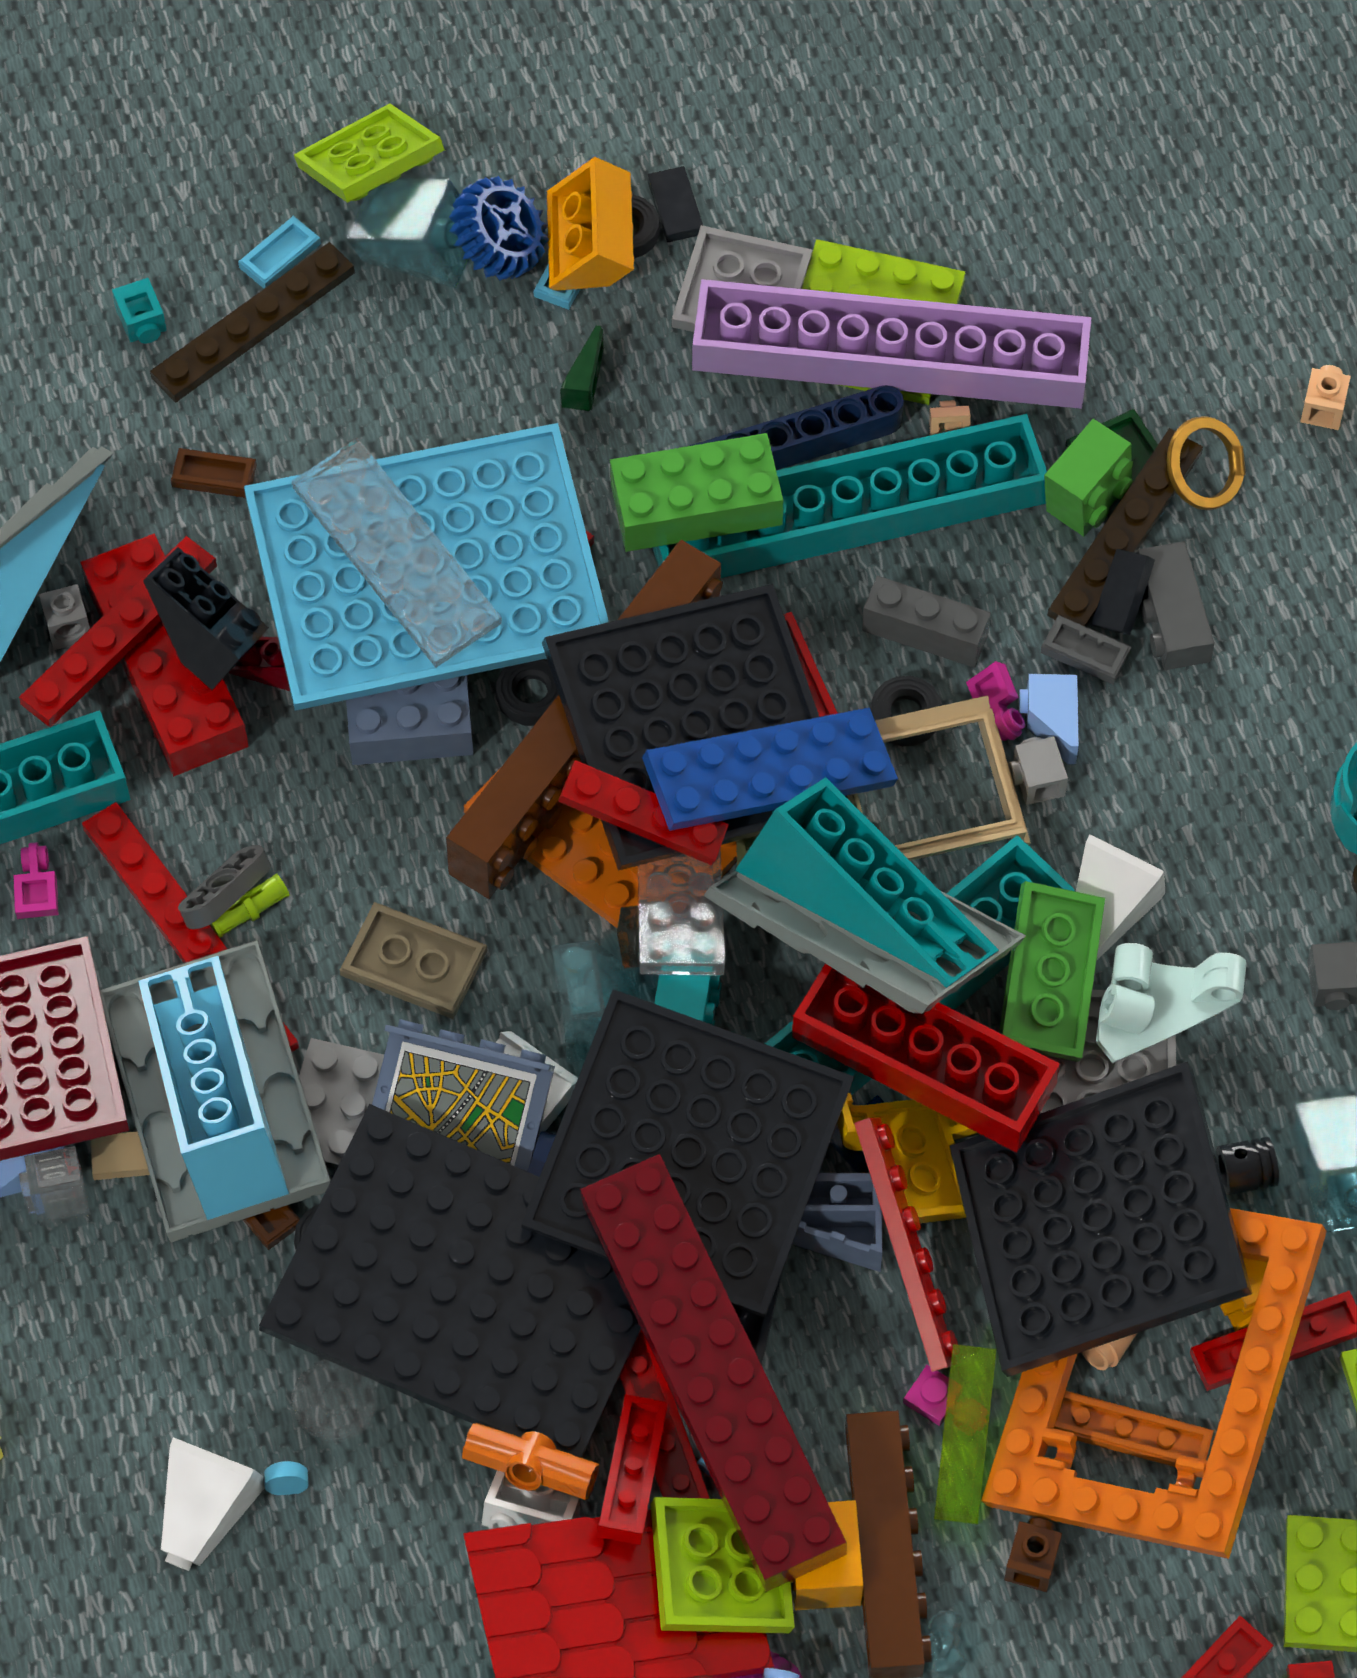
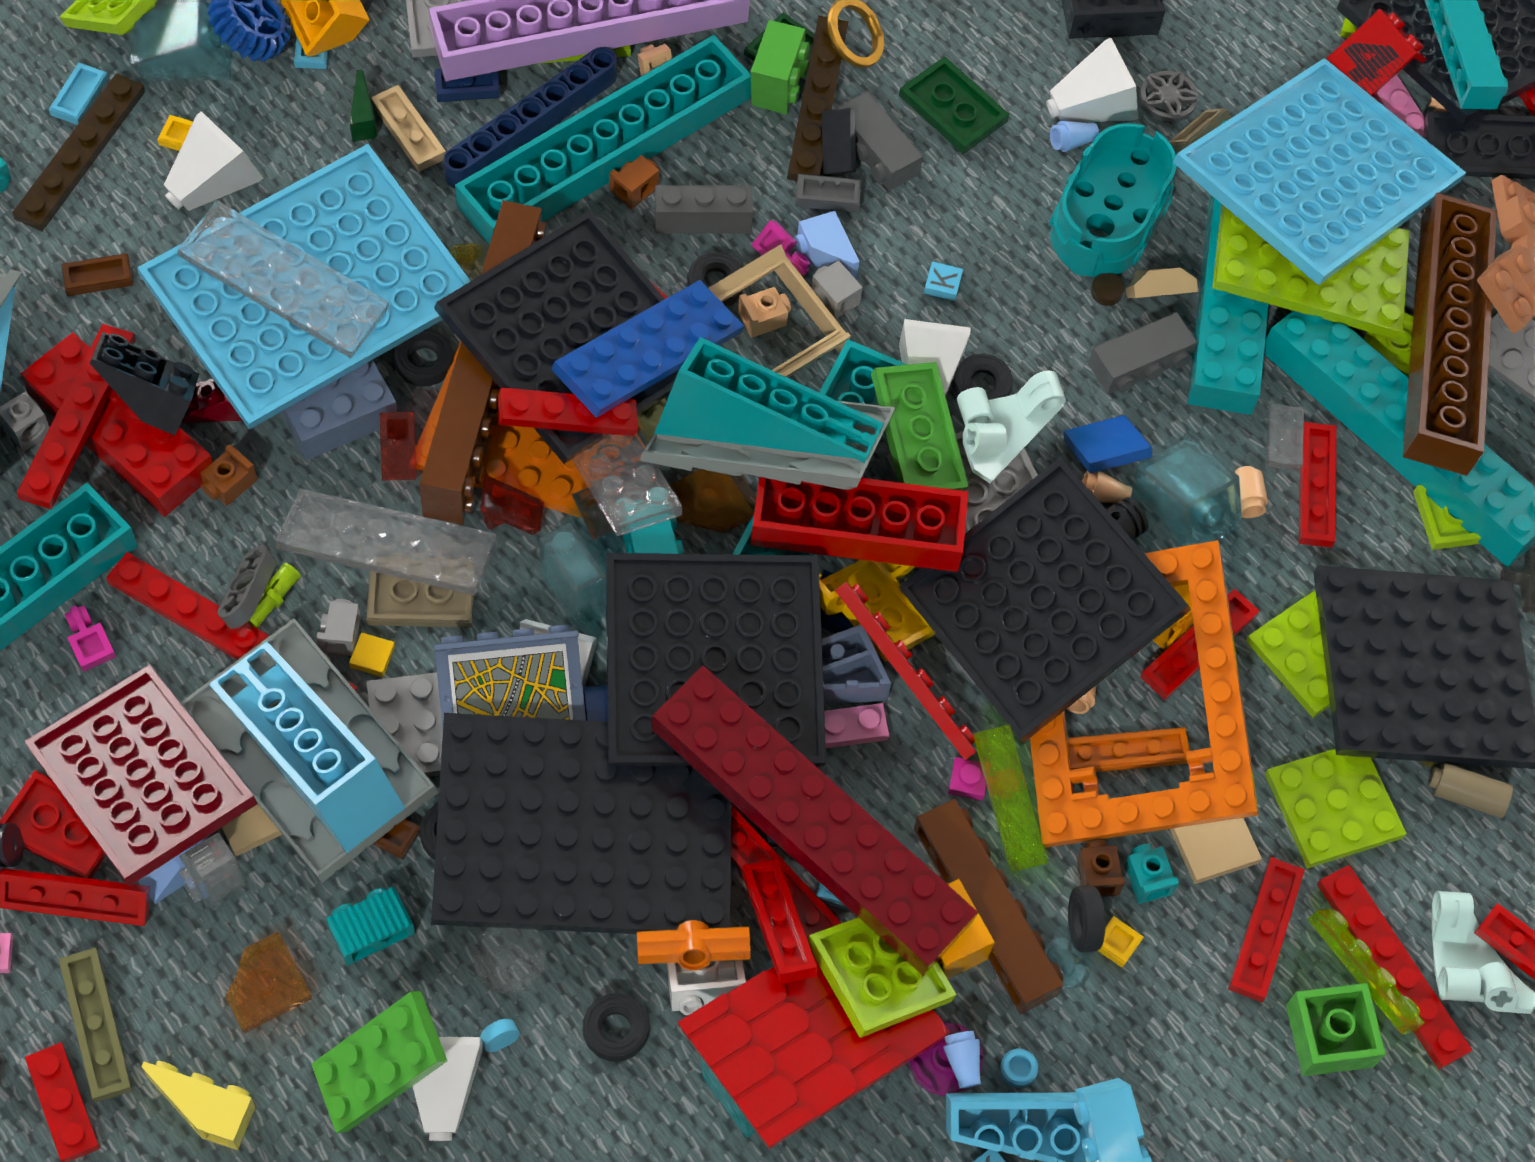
camera: 30 degrees left, 0 degrees up
bright green brick [610,433,783,552] -> none
none -> yellow tile [157,115,193,151]
none -> white slope [164,112,263,211]
none -> dark orange brick [200,444,257,506]
none -> clear orange plate [226,931,312,1034]
none -> clear plate [275,488,497,596]
none -> bright green plate [311,991,448,1133]
none -> light grey brick [317,599,361,656]
none -> teal brick [326,887,415,966]
none -> yellow tile [349,632,395,677]
none -> tan plate [371,85,446,172]
none -> clear red slope [379,411,417,481]
none -> dark blue plate [434,69,500,102]
none -> clear yellow slope [449,242,482,270]
none -> clear red slope [480,476,544,535]
none -> black tyre [583,993,649,1062]
none -> dark orange brick [609,155,659,210]
none -> clear orange plate [661,469,754,533]
none -> light nougat brick [738,287,791,338]
none -> bright pink plate [824,703,889,748]
none -> dark green plate [899,56,1009,154]
none -> medium azure tile [924,261,963,301]
none -> black tyre [953,353,1013,400]
none -> blue tile [1063,415,1152,473]
none -> black tyre [1068,886,1105,952]
none -> light nougat cone [1082,471,1132,504]
none -> yellow tile [1098,916,1144,968]
none -> teal brick [1124,843,1179,904]
none -> tan tile [1170,818,1262,885]

